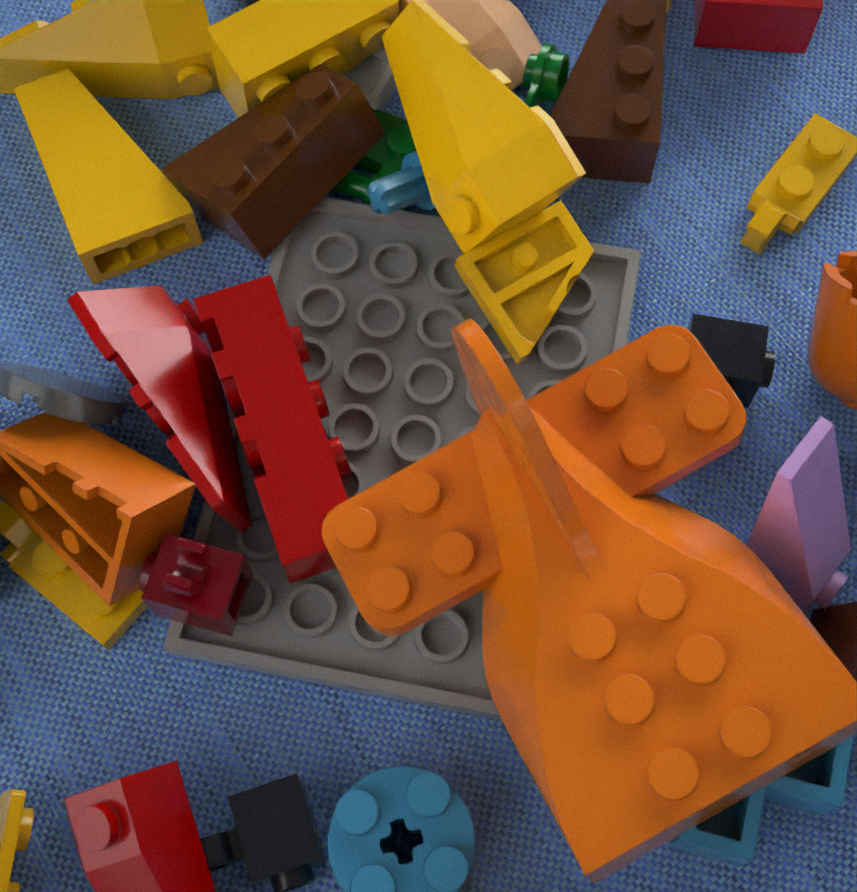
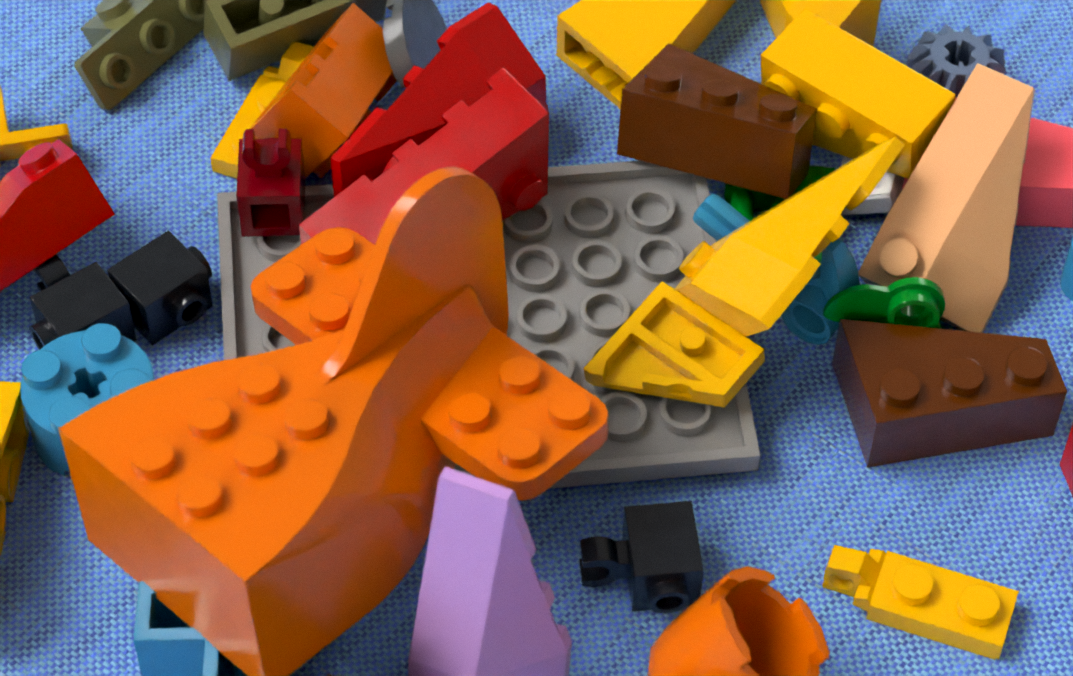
camera: 70 degrees right, 15 degrees down
none -> black brick [107,230,213,346]

